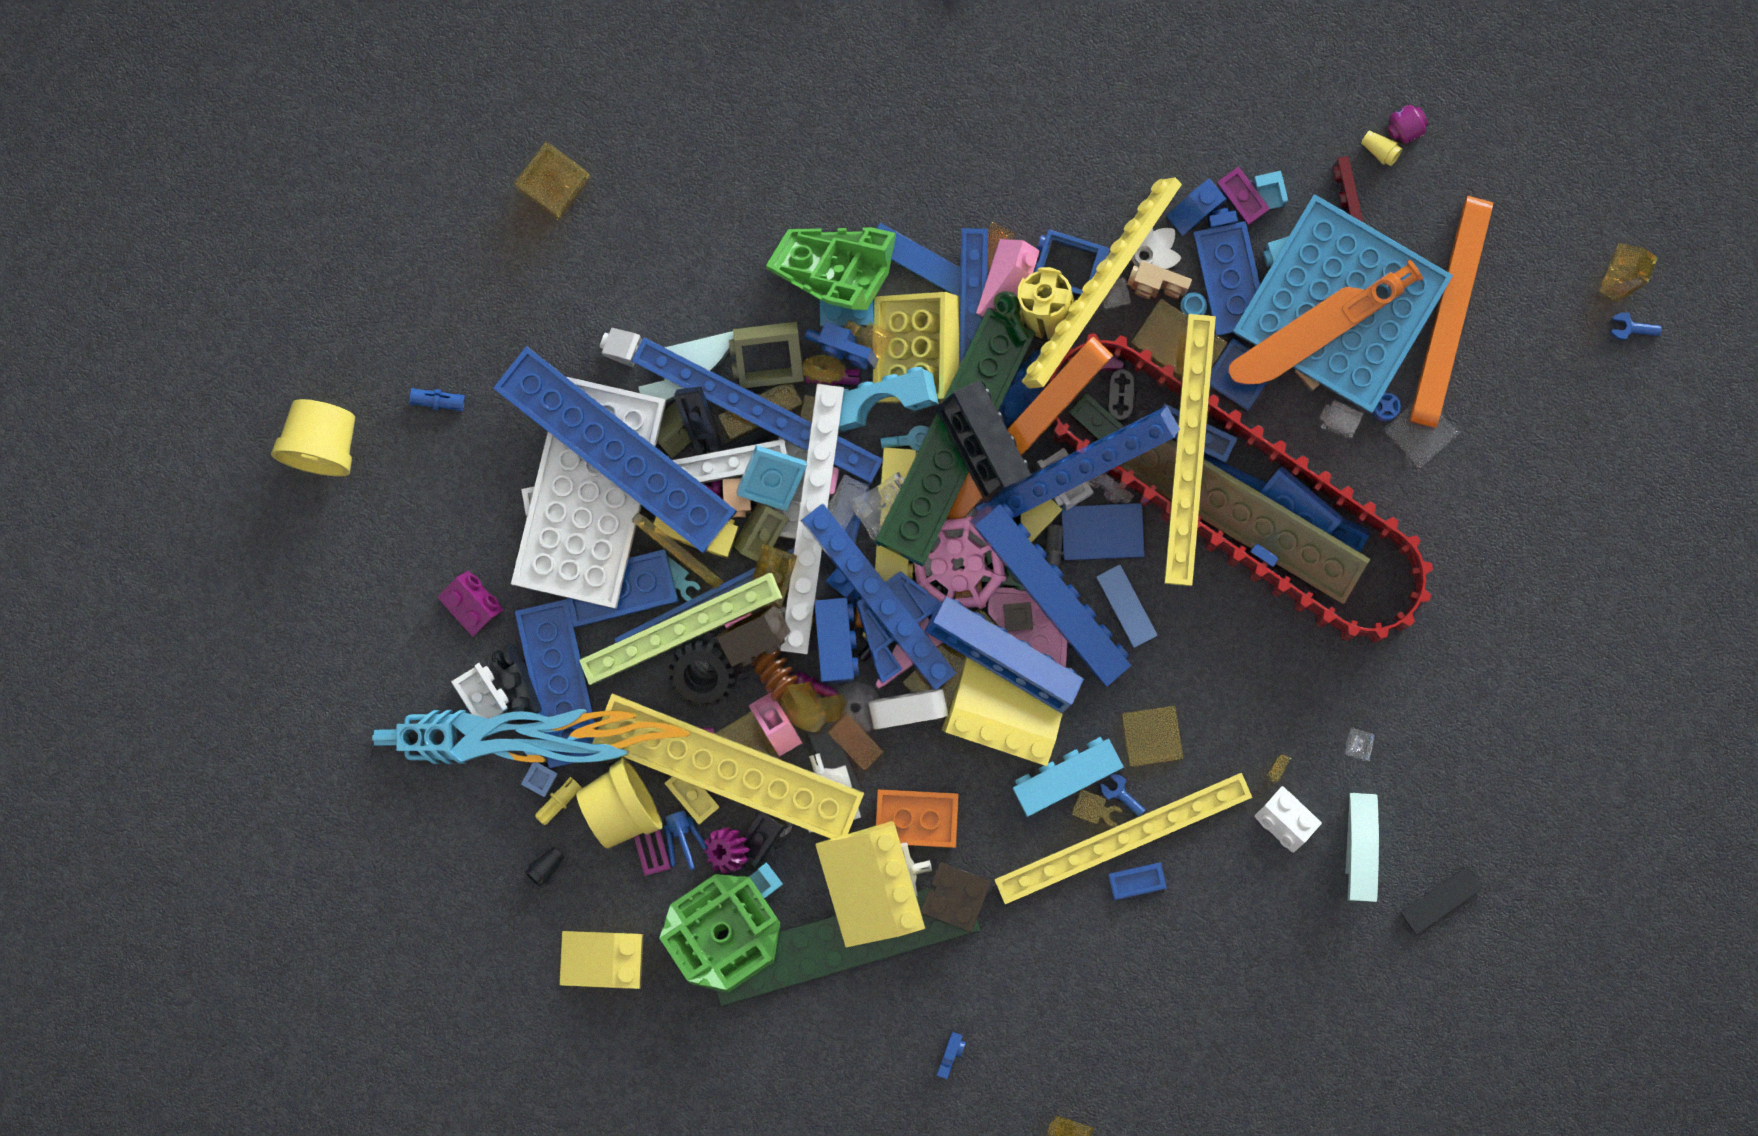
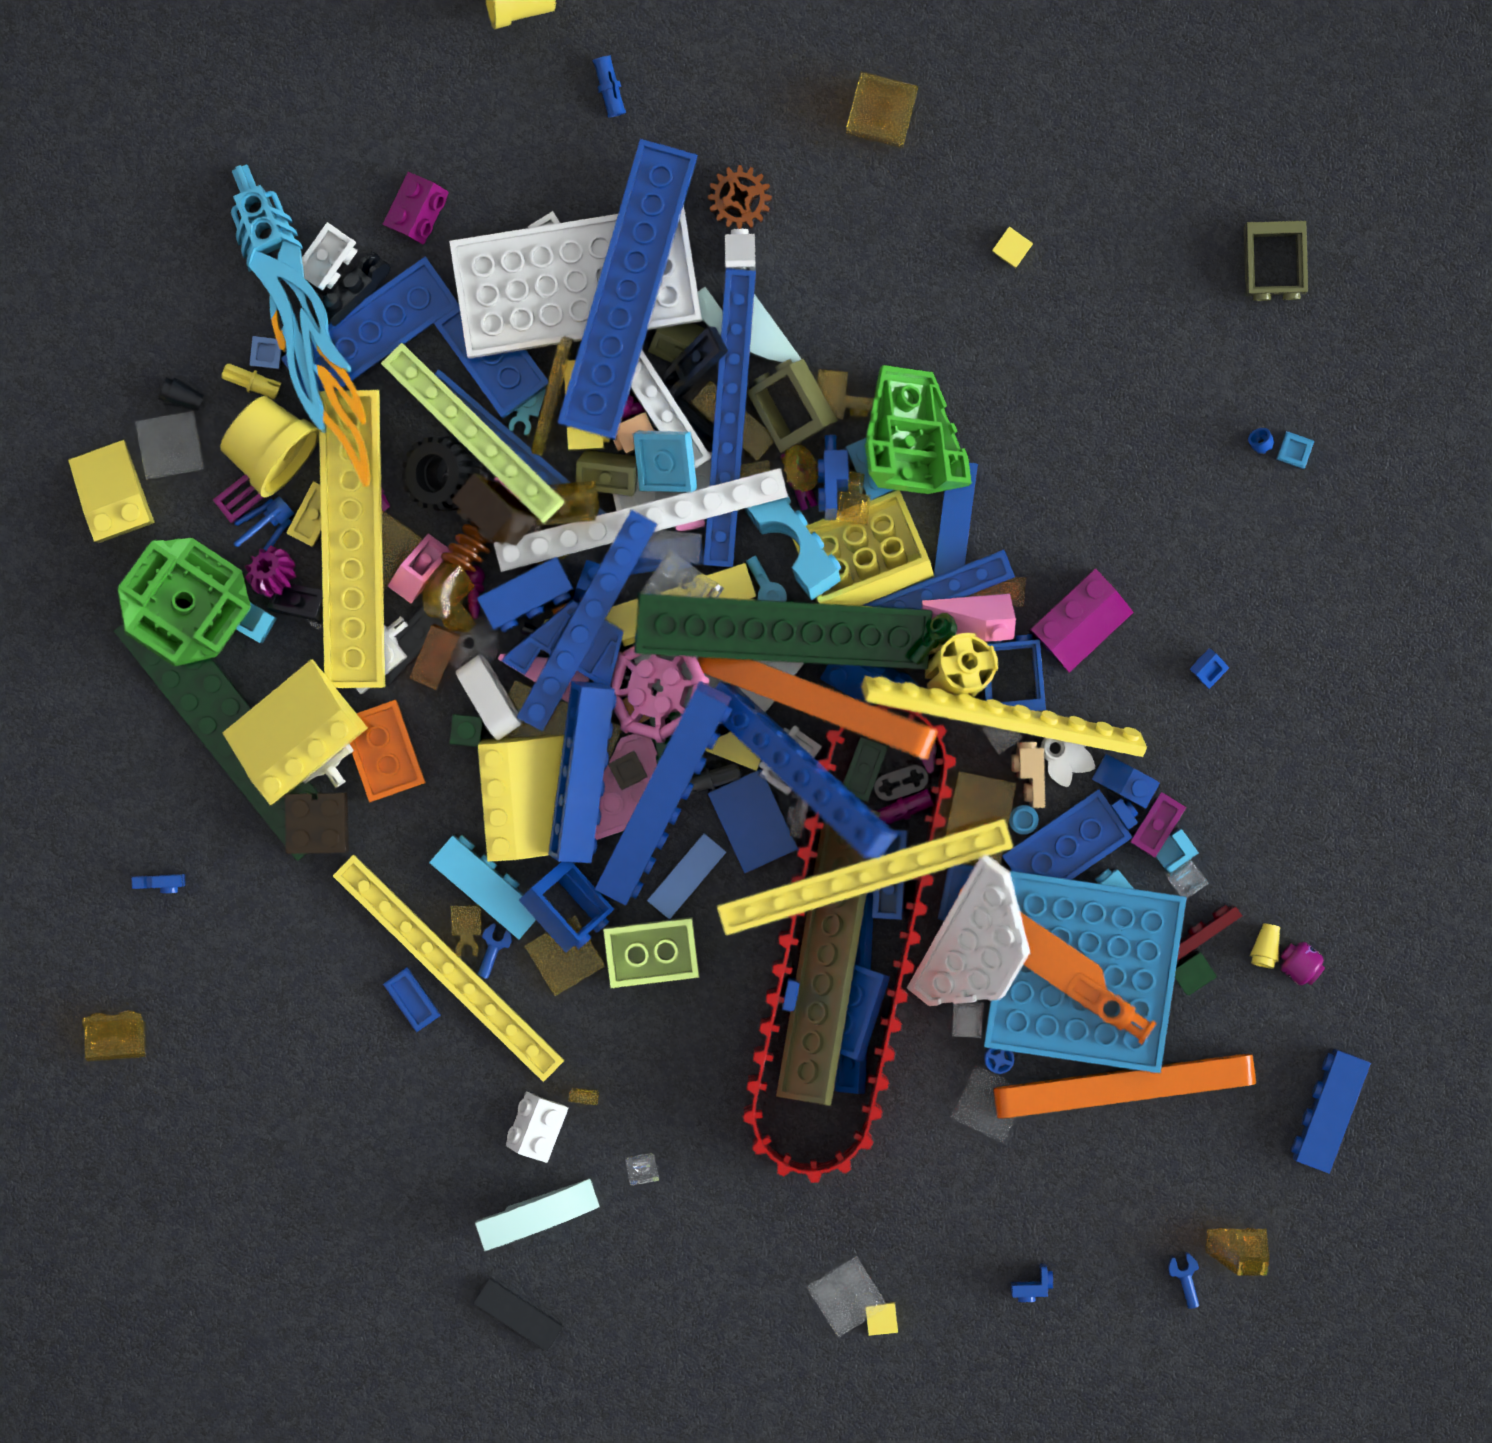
camera: 70 degrees right, 5 degrees up
black slope [935,380,1031,503] -> none
none -> clear tile [135,411,205,480]
none -> dark green brick [450,714,484,747]
none -> blue window [519,862,615,953]
none -> yellowish green brick [603,917,699,988]
none -> dark orange gear [708,165,772,229]
none -> clear plate [807,1255,888,1338]
none -> clear yellow brick [817,369,874,421]
none -> light yellow tile [865,1302,898,1336]
none -> magenta pin [875,788,934,825]
none -> white plate [907,855,1030,1006]
none -> light yellow tile [992,227,1033,269]
none -> blue bracket [1011,1264,1053,1302]
none -> magenta slope [1029,569,1134,673]
none -> clear plate [1166,859,1209,899]
none -> dark green panel [1175,951,1217,995]
none -> blue plate [1189,648,1229,689]
none -> blue brick [1291,1048,1371,1174]

